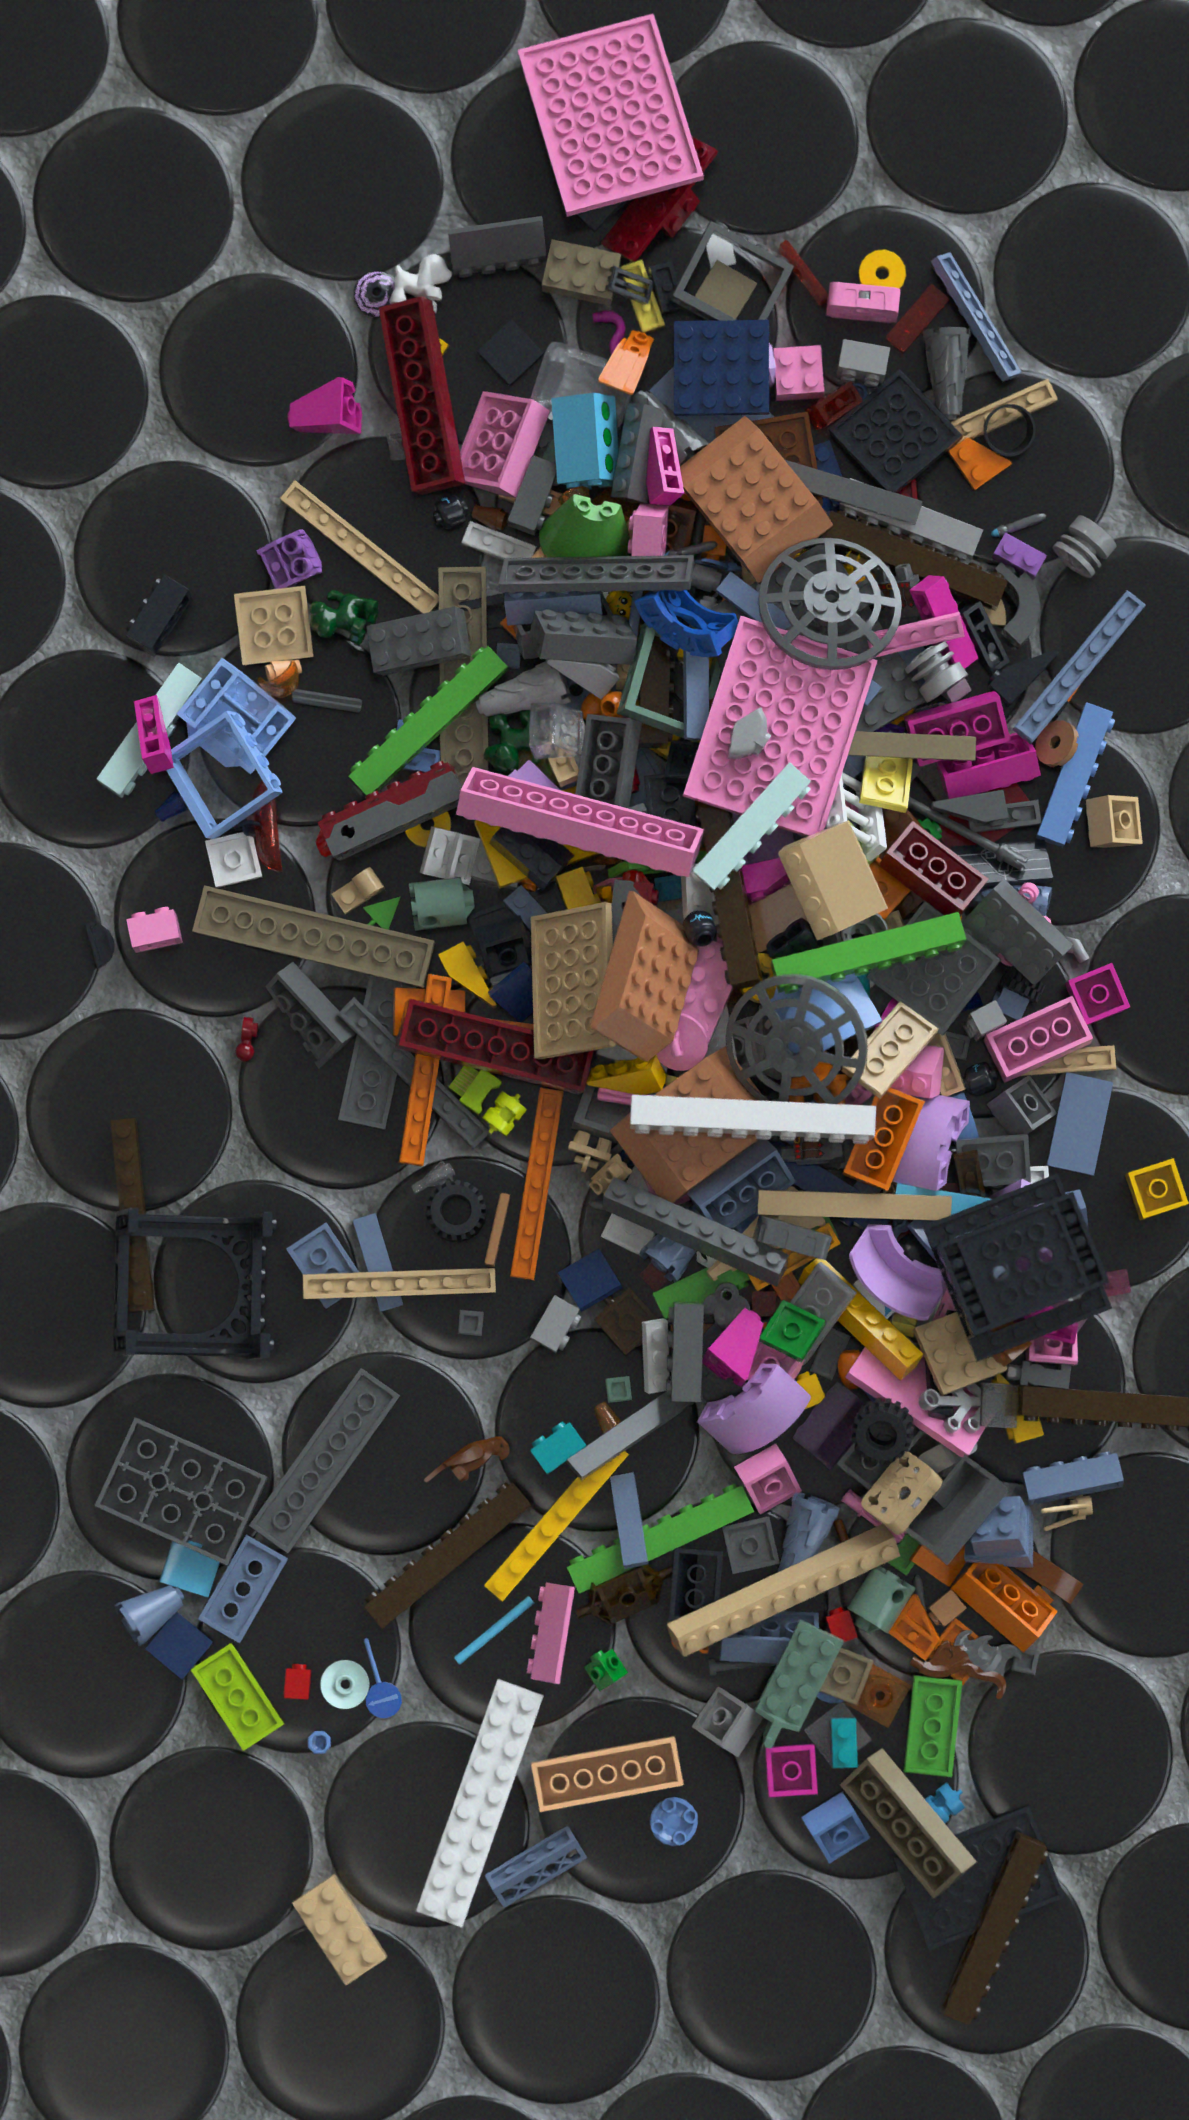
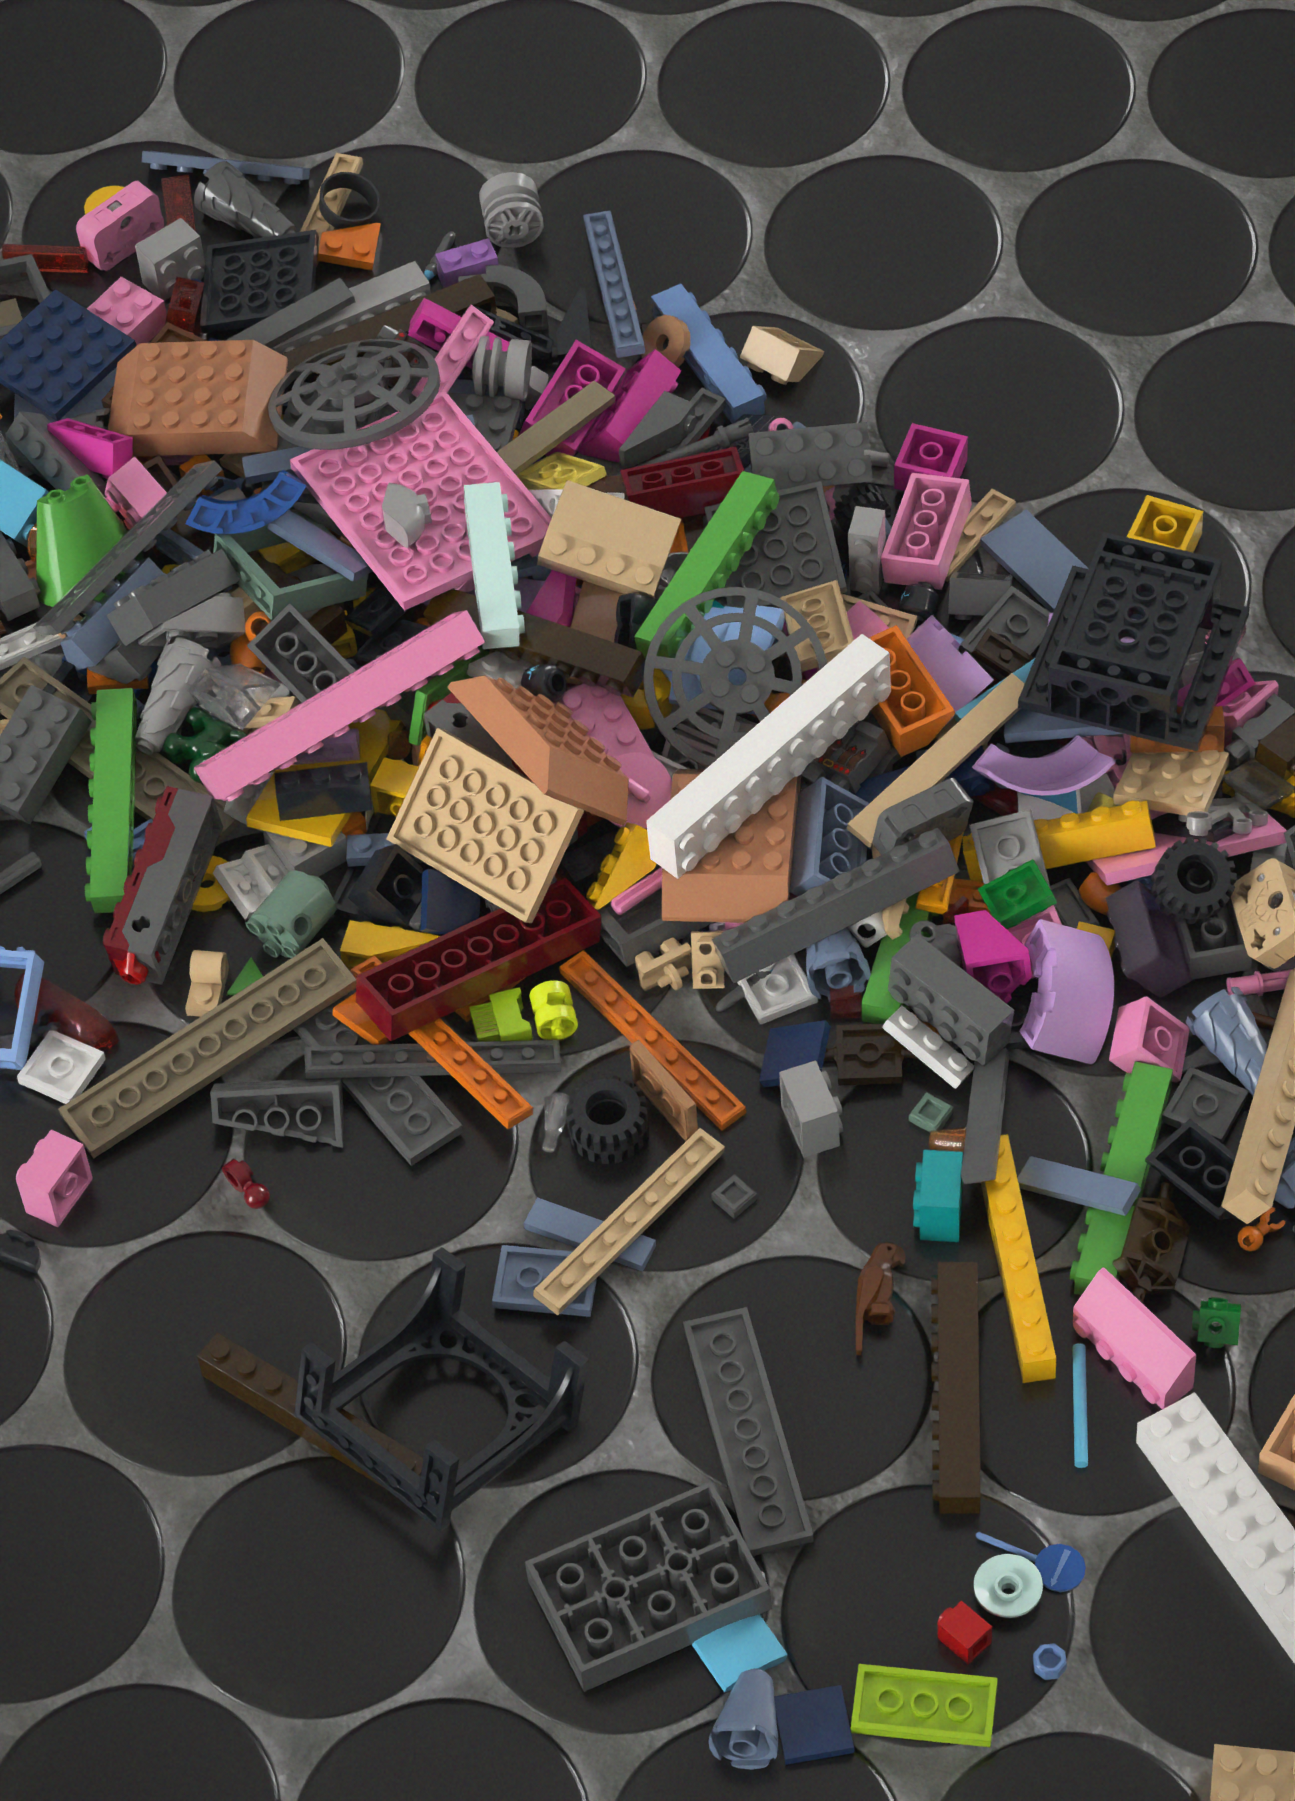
camera: 40 degrees left, 30 degrees down
sand blue plate [198,1535,288,1643] -> none

